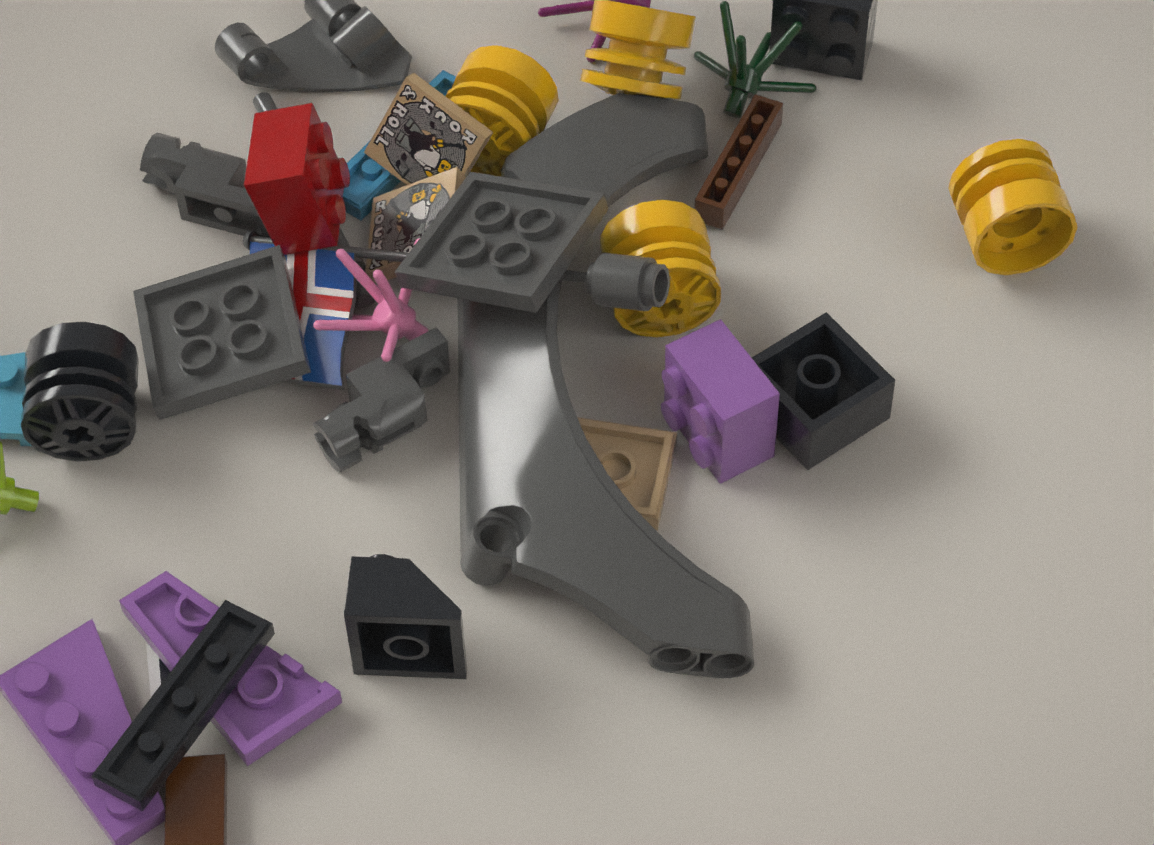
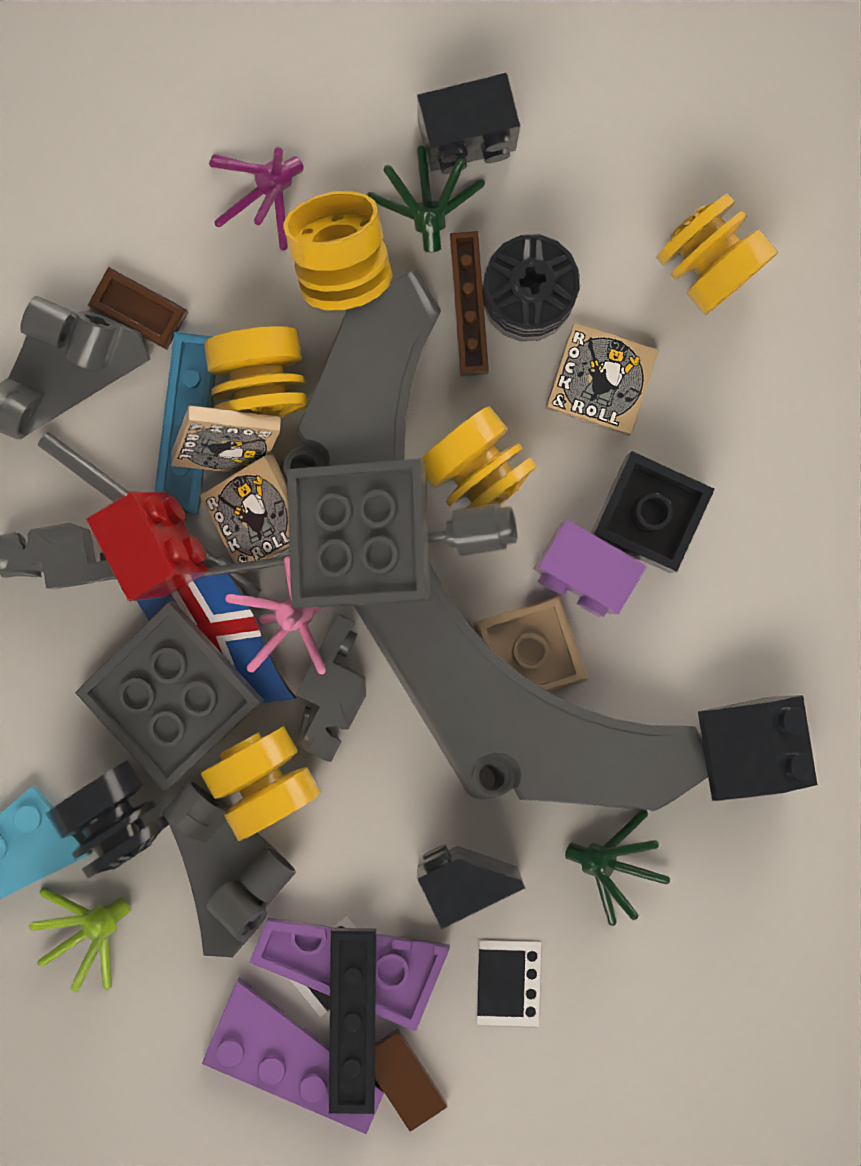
camera: 30 degrees left, 35 degrees up
none -> reddish brown tile [87,267,188,350]
none -> dark grey panel [162,781,296,958]
none -> yellow wheel [200,726,322,841]
none -> black sticker [477,940,541,1027]
none -> black wheel [482,234,580,342]
none -> tile [546,322,659,436]
none -> dark green plant [565,810,670,926]
none -> black slope [698,695,818,801]

